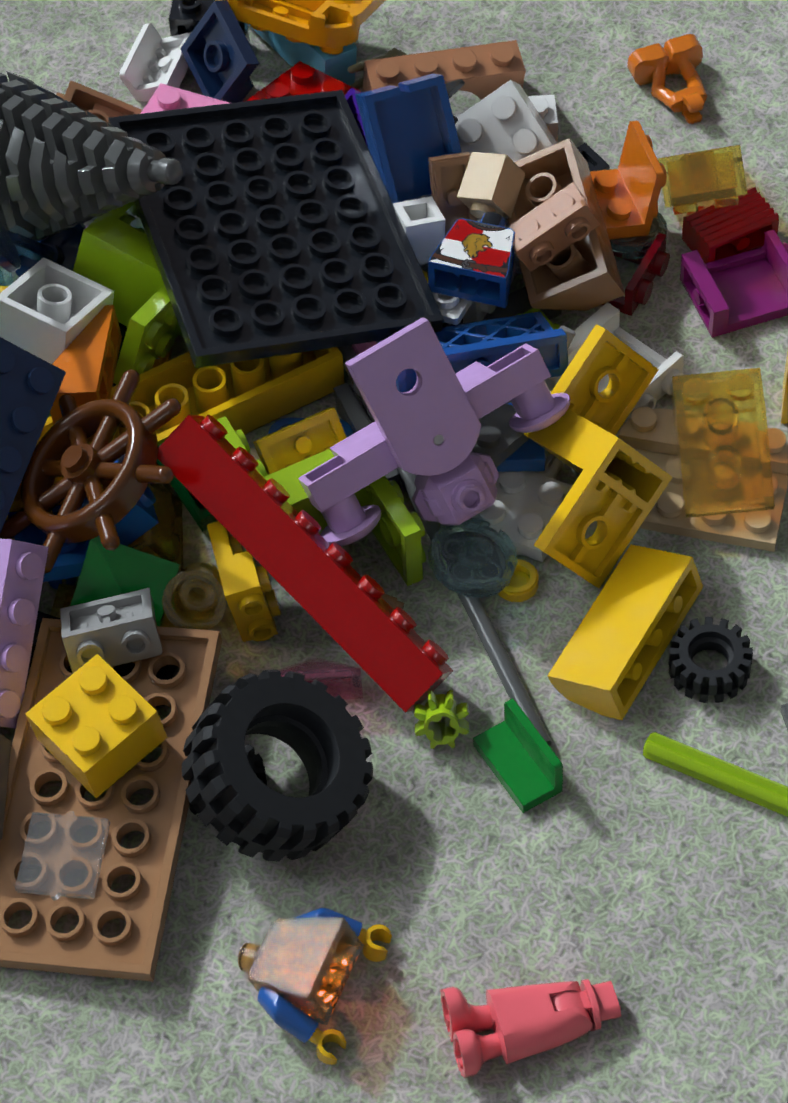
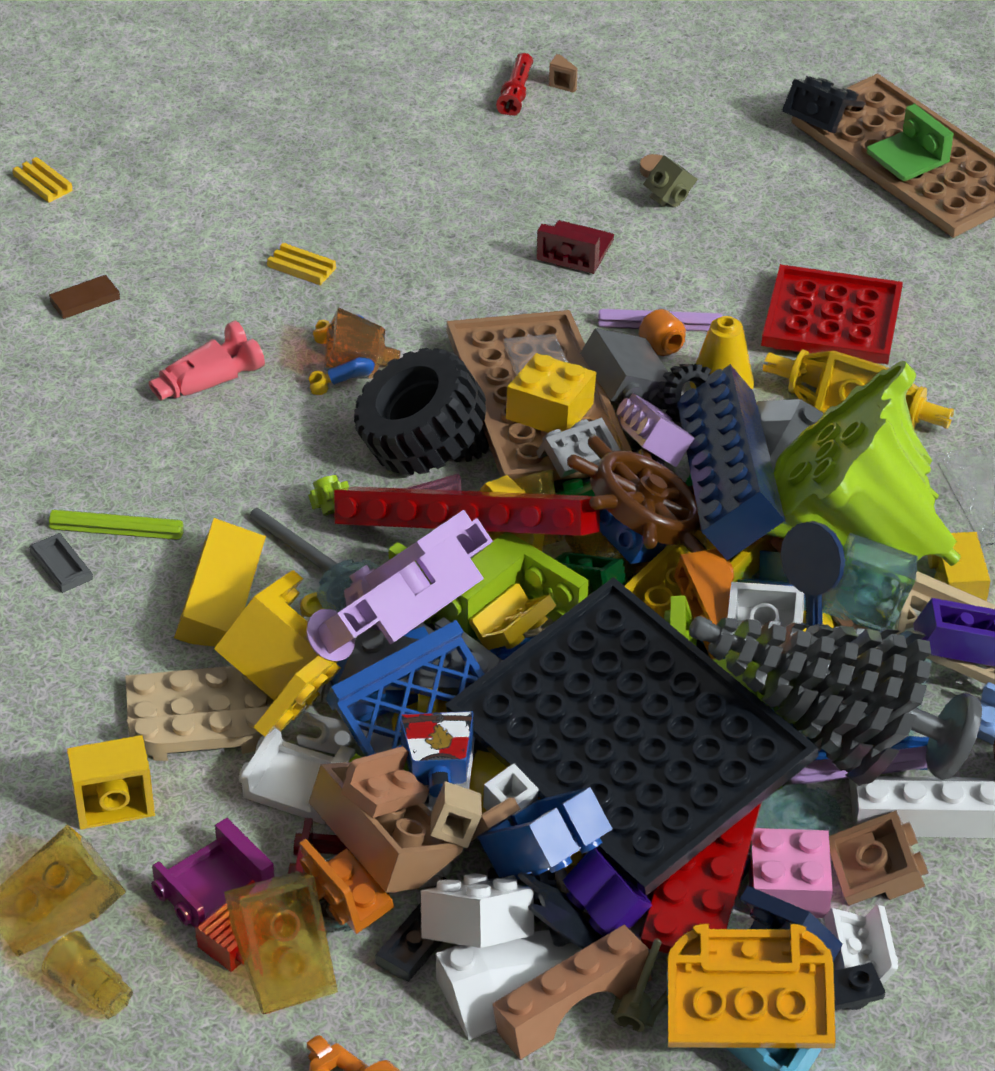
camera: 155 degrees right, 10 degrees down
green panel [473,698,563,813] -> none
black tyre [668,617,753,703] -> none
clear yellow slope [671,368,775,518] -> none

